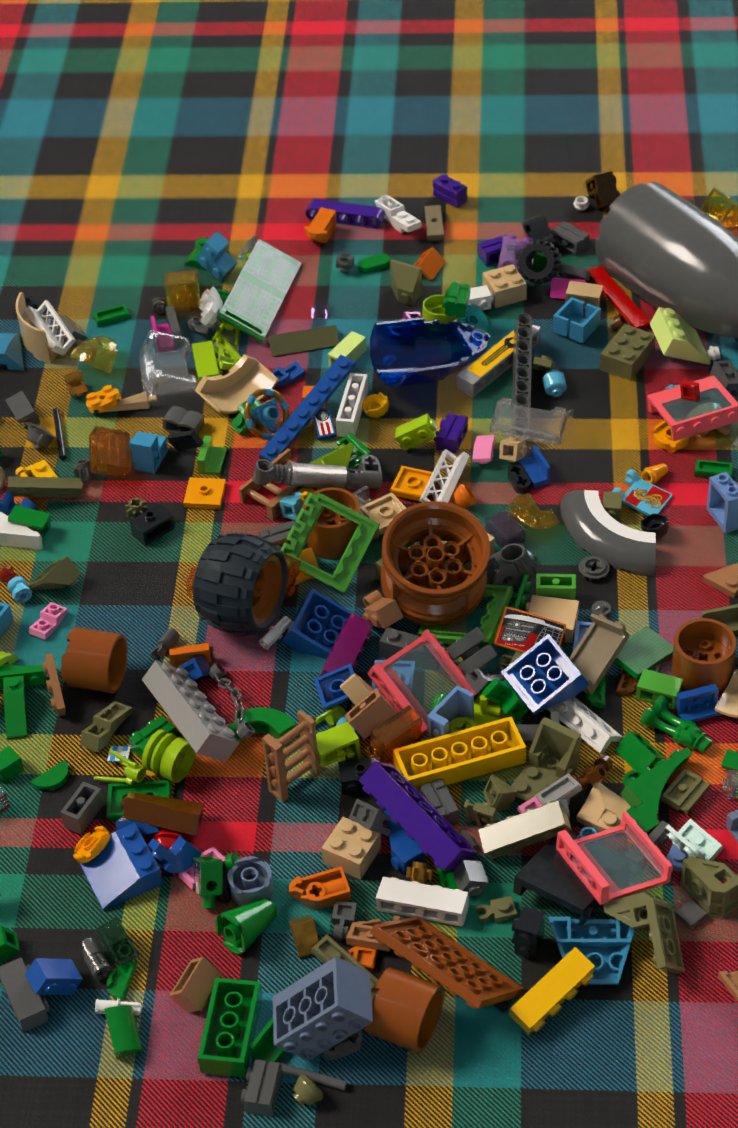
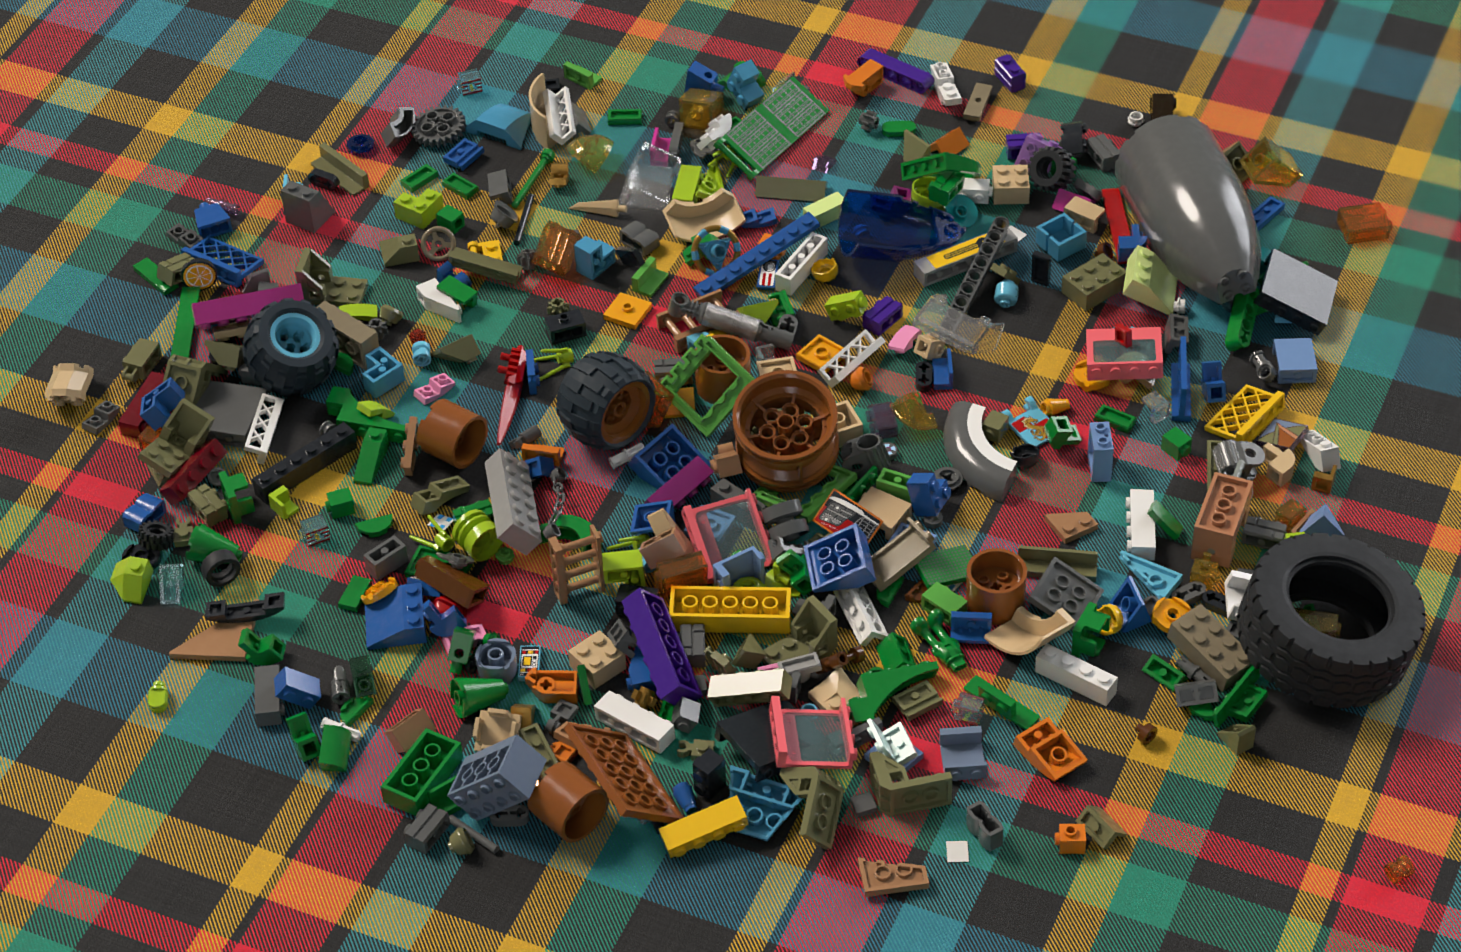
camera: 20 degrees right, 0 degrees up
light orange plate [86,385,121,413] -> none
none -> green brick [286,711,321,762]
none -> green tile [338,575,372,612]
none -> dark grey plate [436,552,474,569]
none -> tan panel [473,708,522,752]
none -> bright green plate [495,547,515,565]
none -> red piece [497,345,527,446]
none -> green piece [511,148,556,208]
none -> tile [518,646,541,681]
none -> blue plate [526,349,540,395]
none -> lime plant [534,347,574,381]
none -> bright green panel [563,61,602,90]
none -> green tile [577,664,592,705]
none -> blue cone [673,782,698,815]
none -> blue torso [684,61,725,100]
none -> green window [901,152,981,181]
none -> blue brick [906,473,951,516]
none -> black tile [1031,250,1052,286]
none -> green brick [1044,416,1082,449]
none -> blue brick [1117,224,1147,262]

